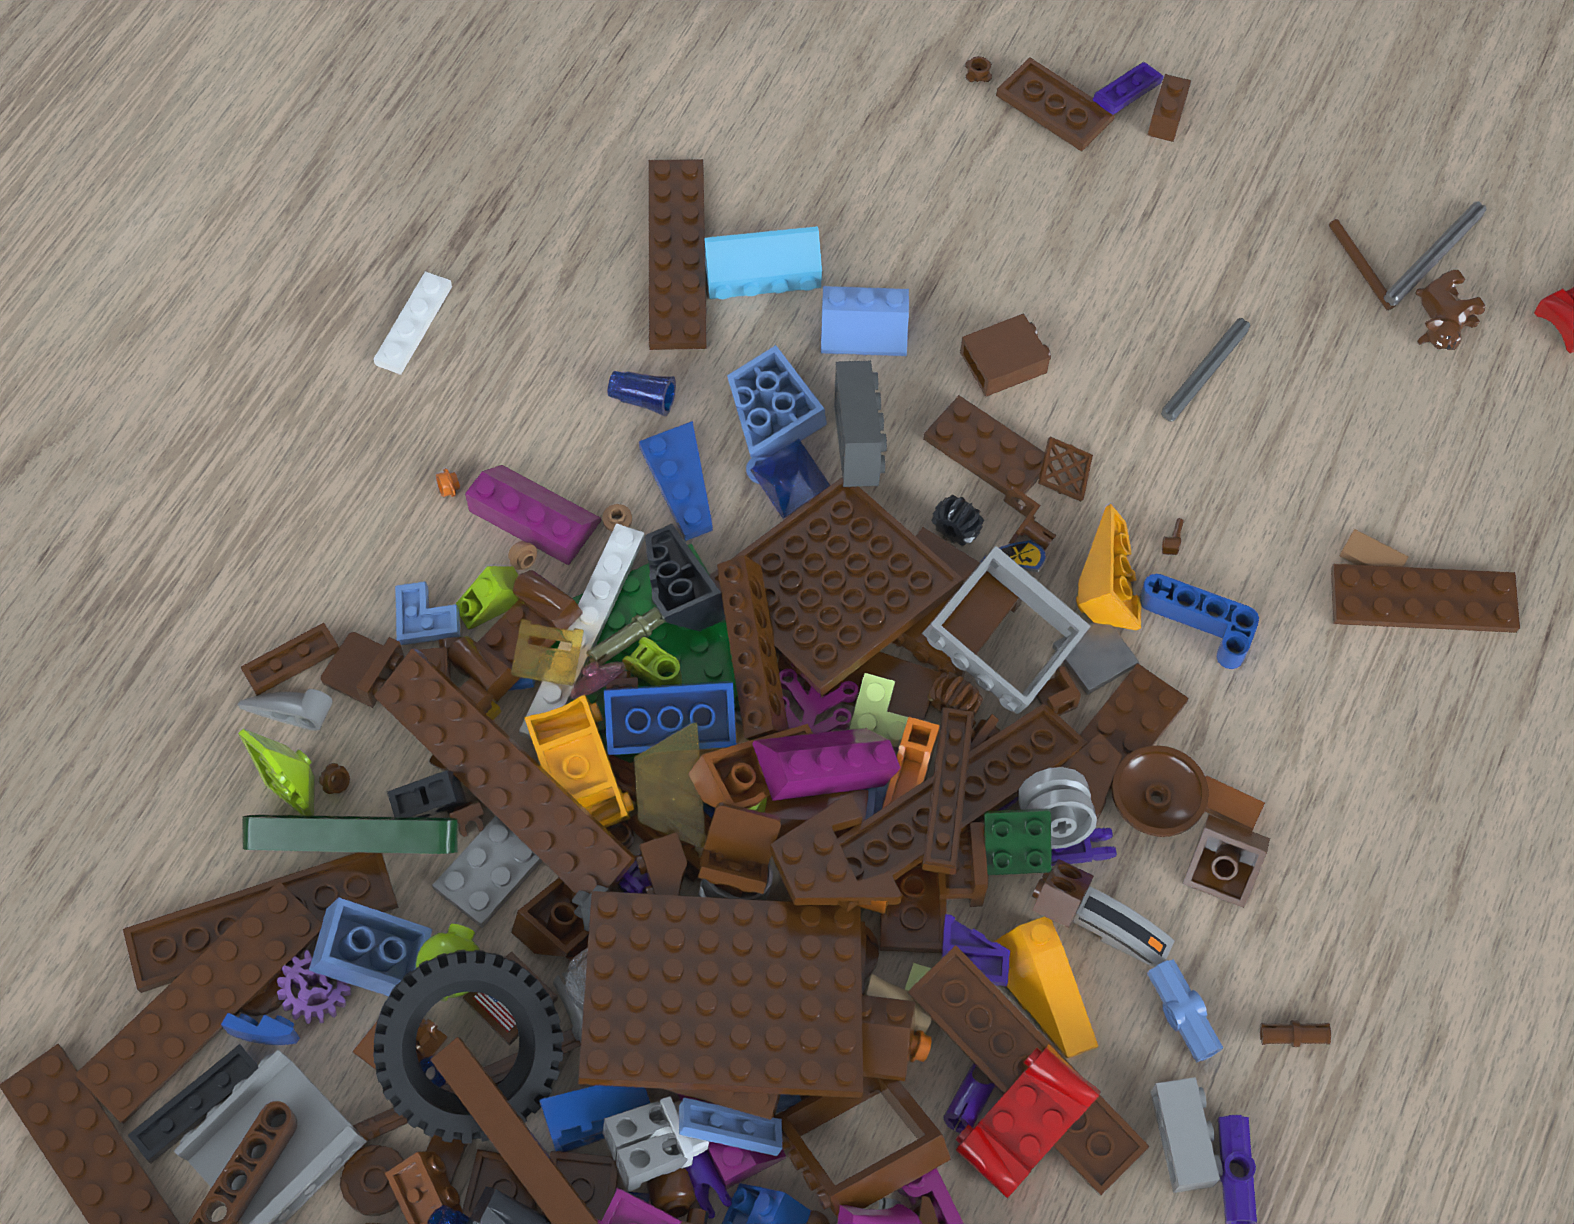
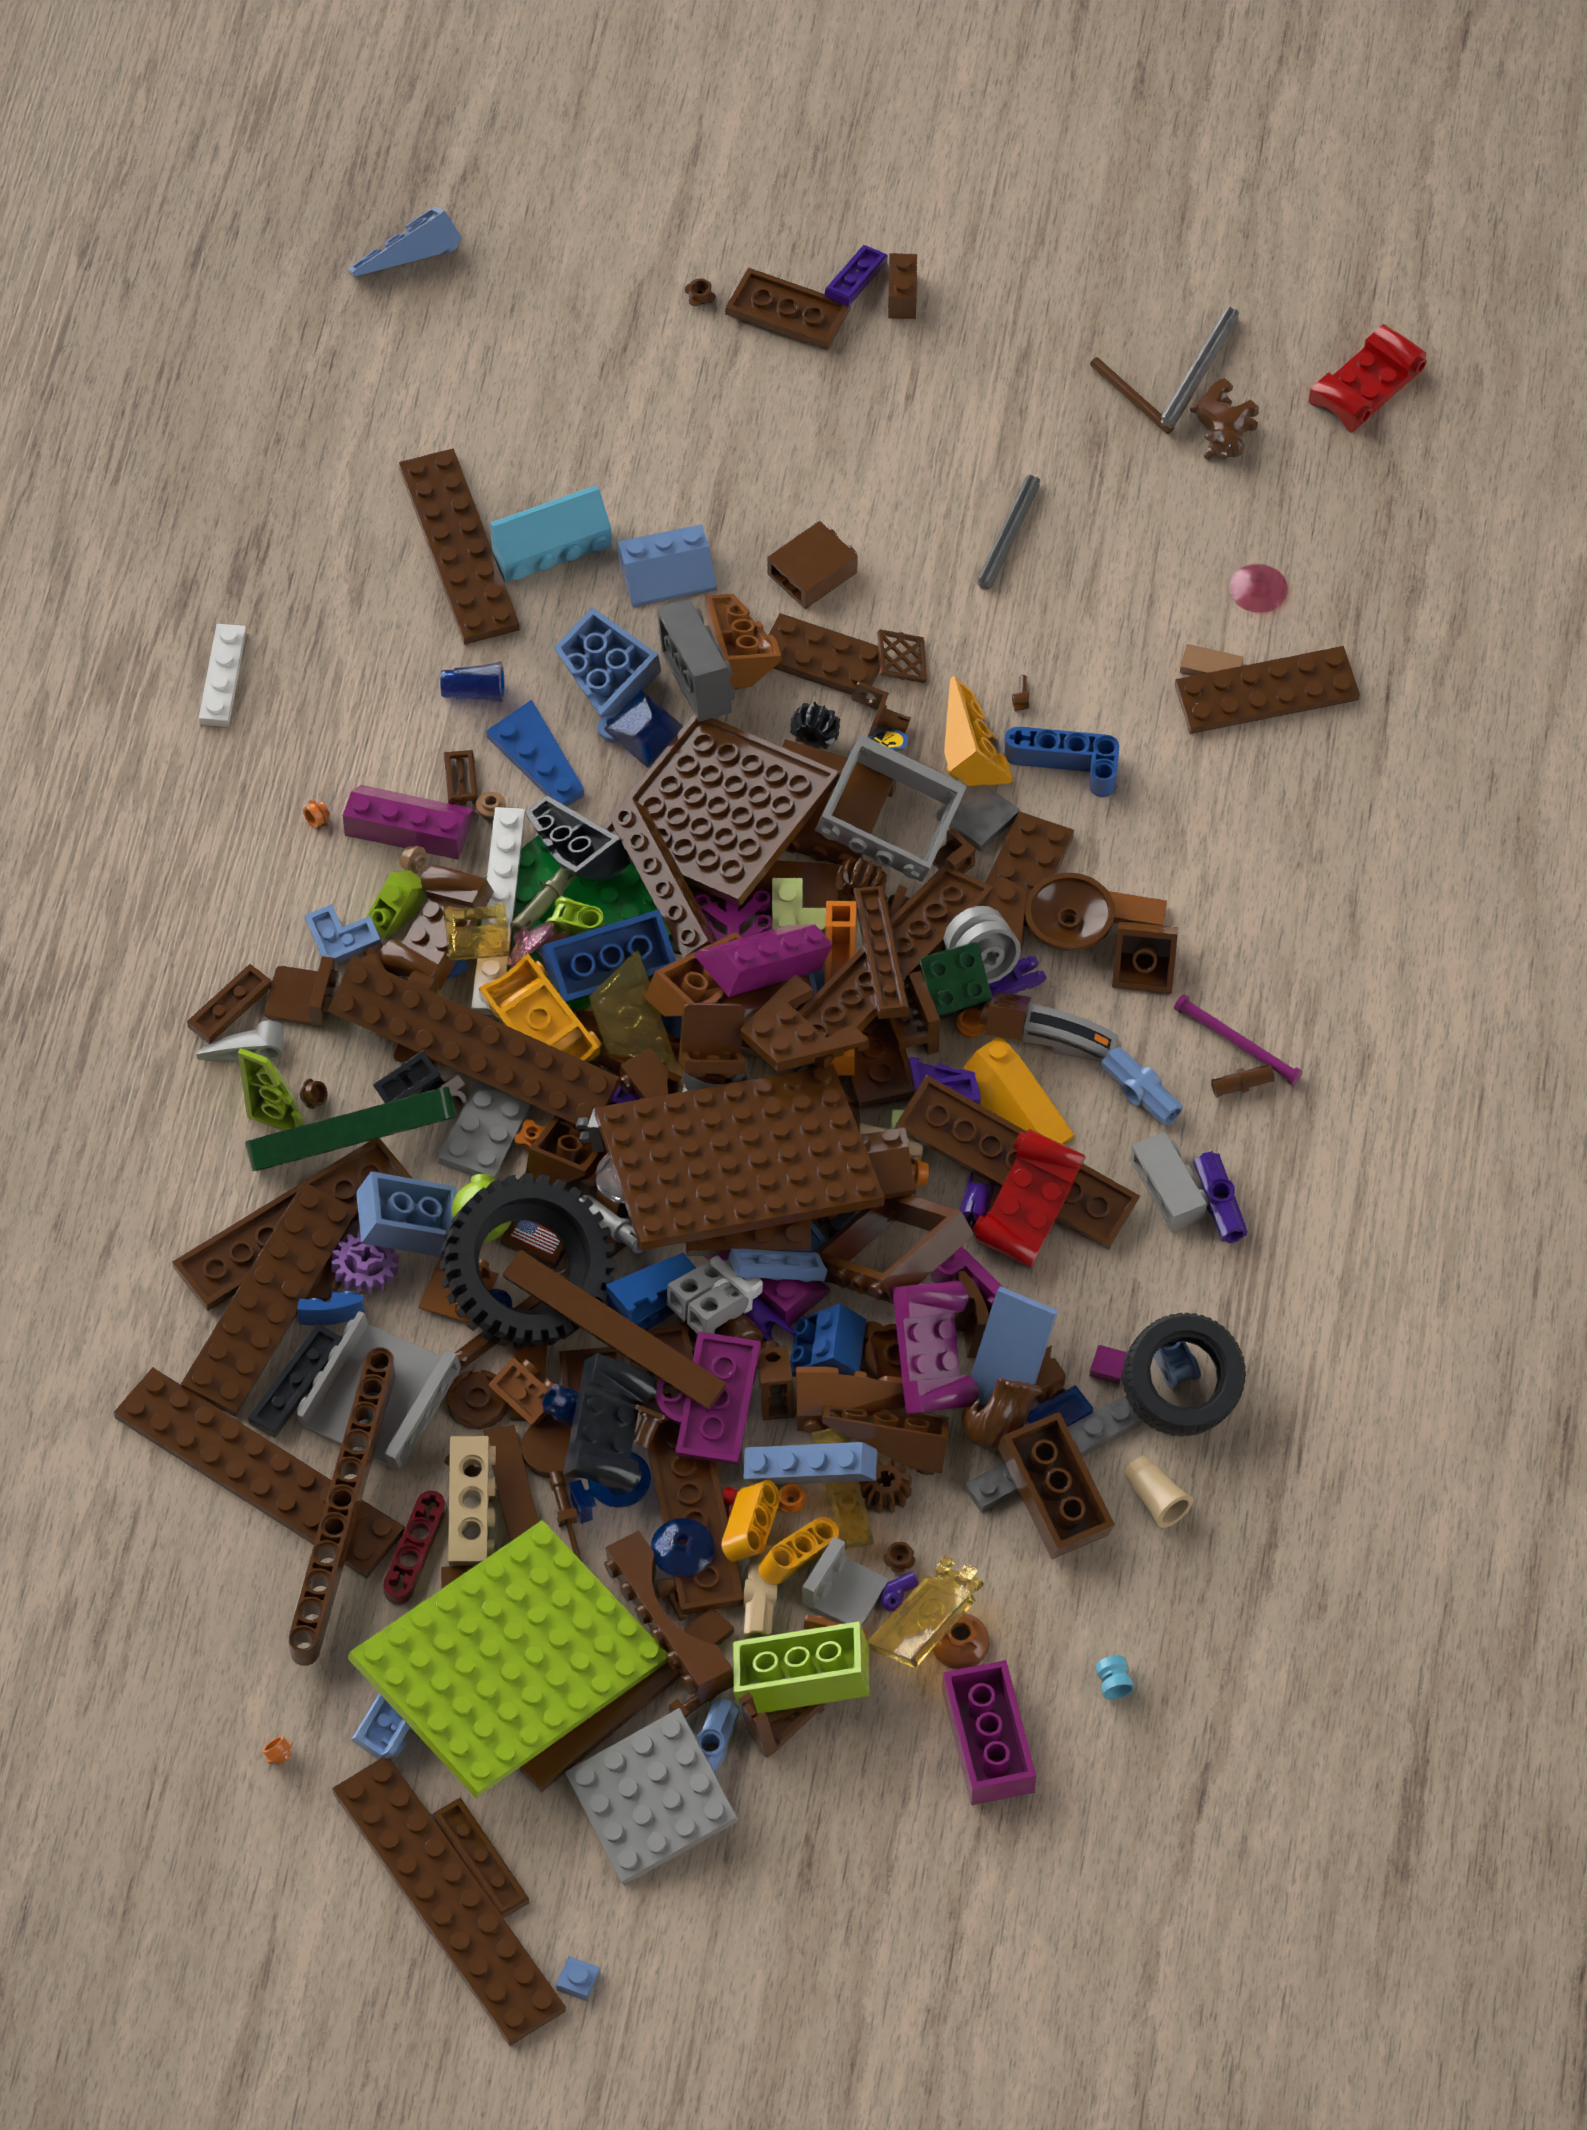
camera: 15 degrees left, 5 degrees down
none -> reddish brown tile [444,750,478,805]
none -> orange plate [514,1120,546,1151]
none -> dark orange wedge [705,594,781,690]
none -> orange plate [956,1008,986,1037]
none -> magenta bar [1174,994,1303,1086]
none -> clear pink dish [1230,564,1287,613]

